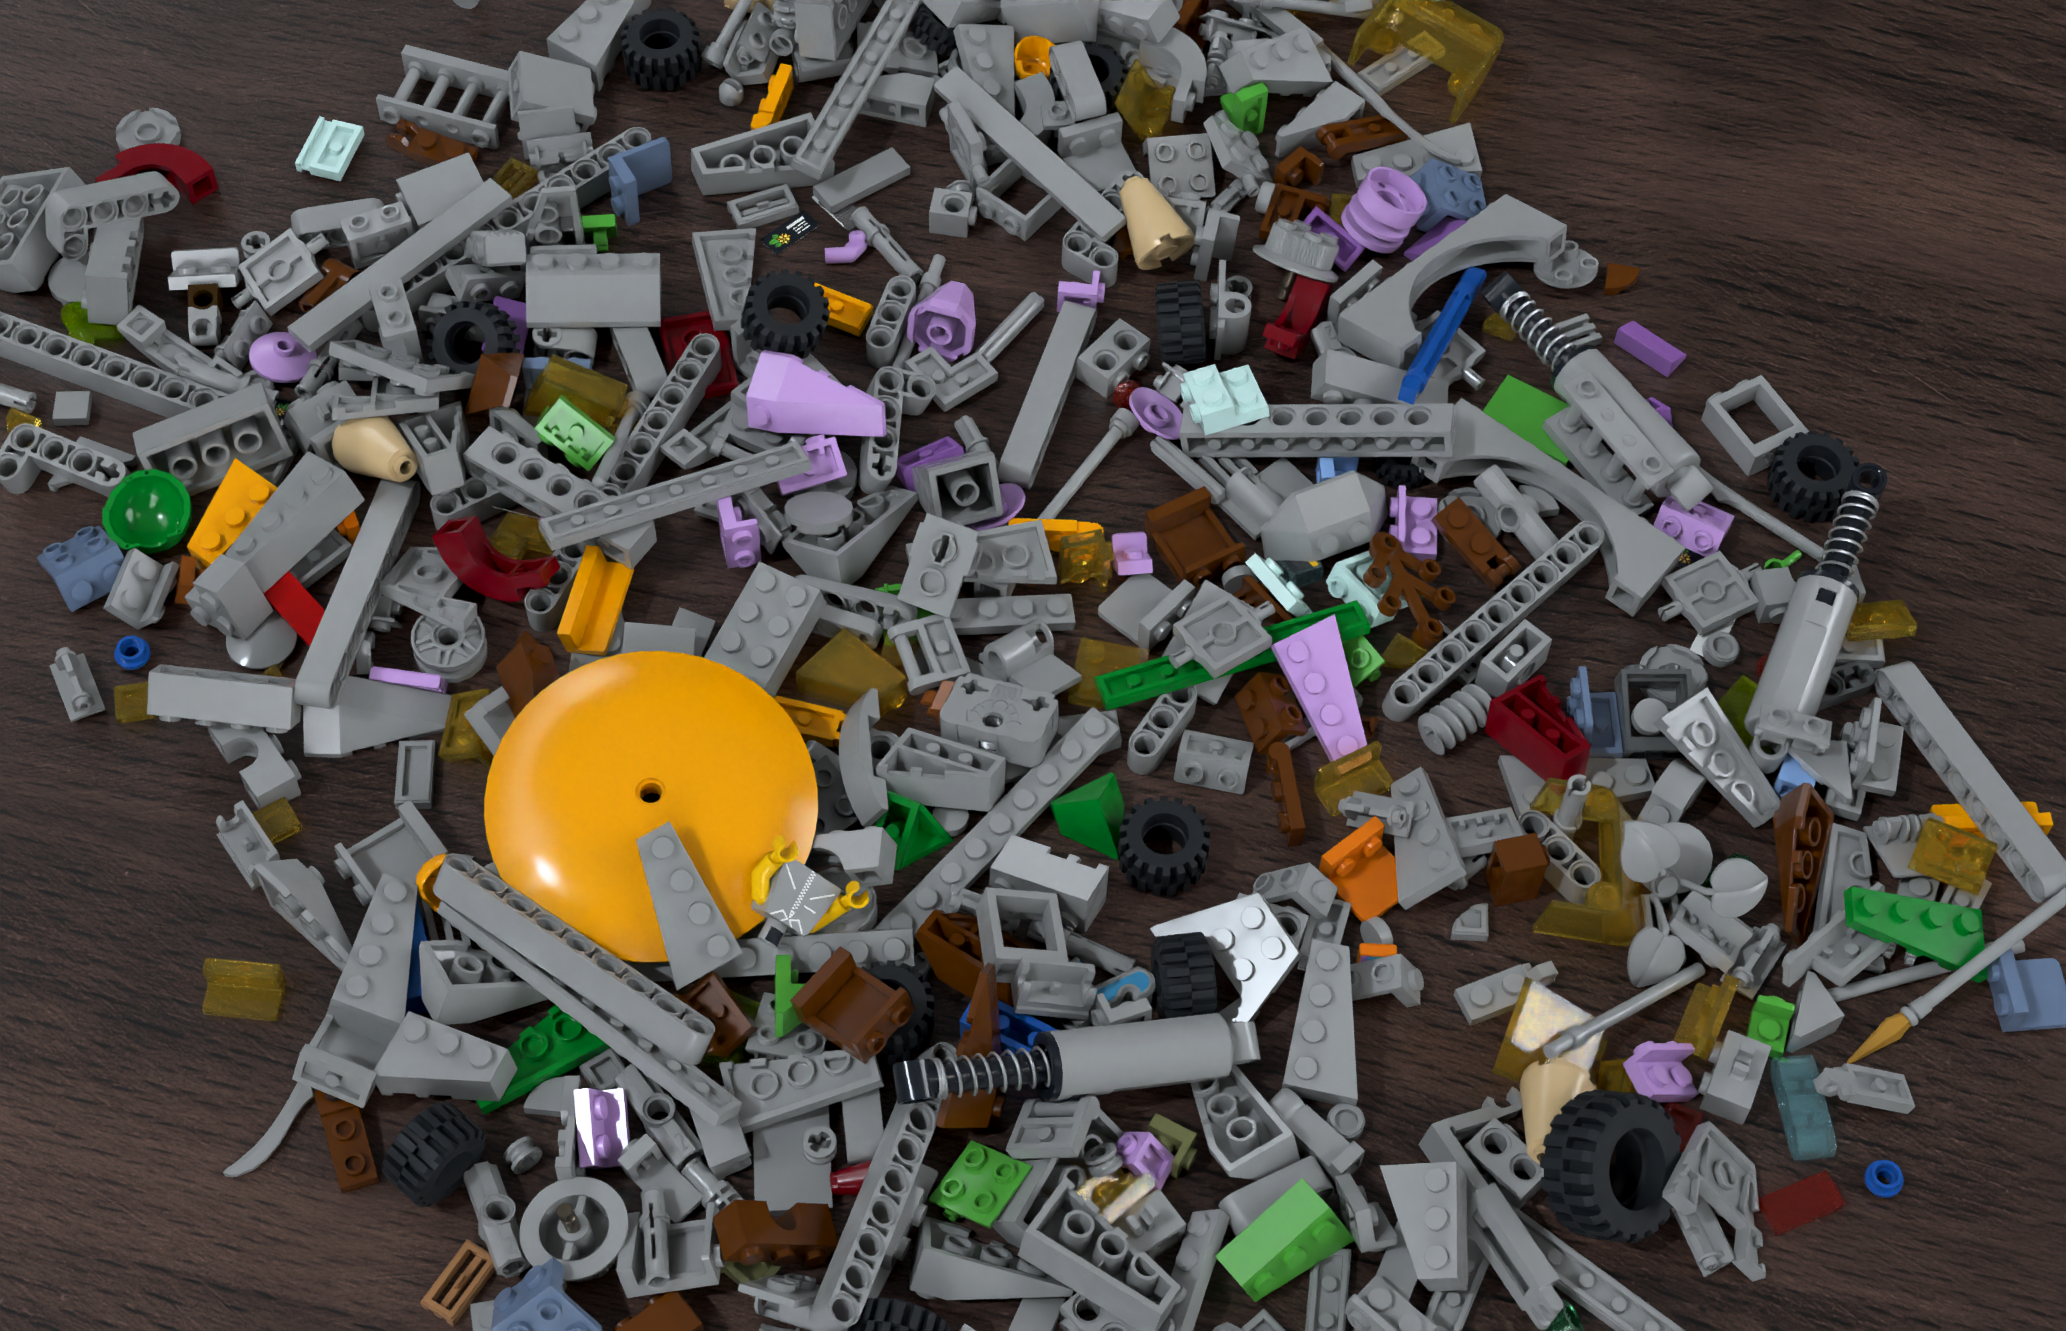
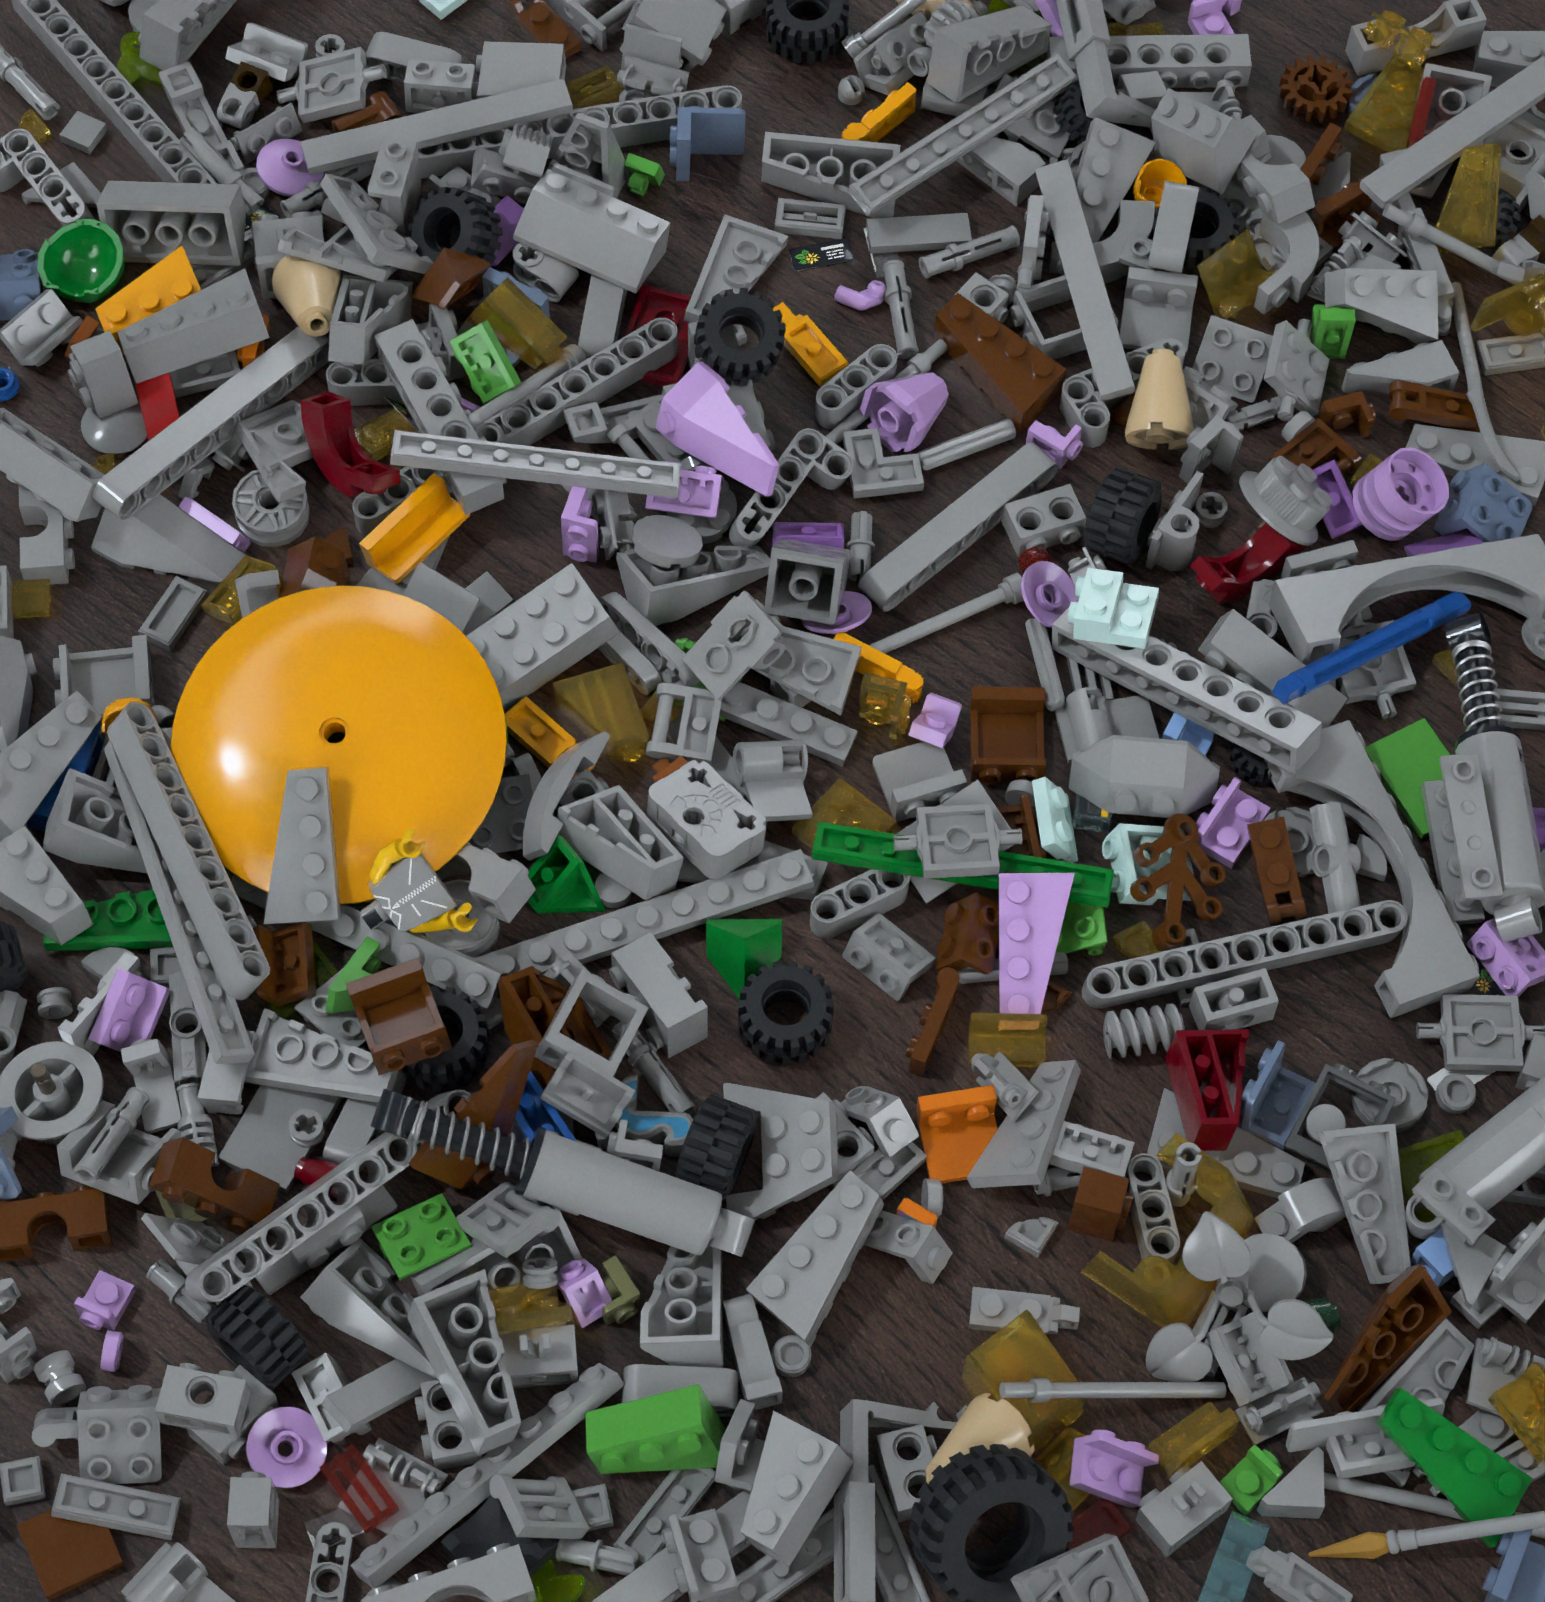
camera: 30 degrees right, 5 degrees up
none -> light grey pin [919,225,1020,278]
none -> reddish brown wedge [934,293,1066,436]

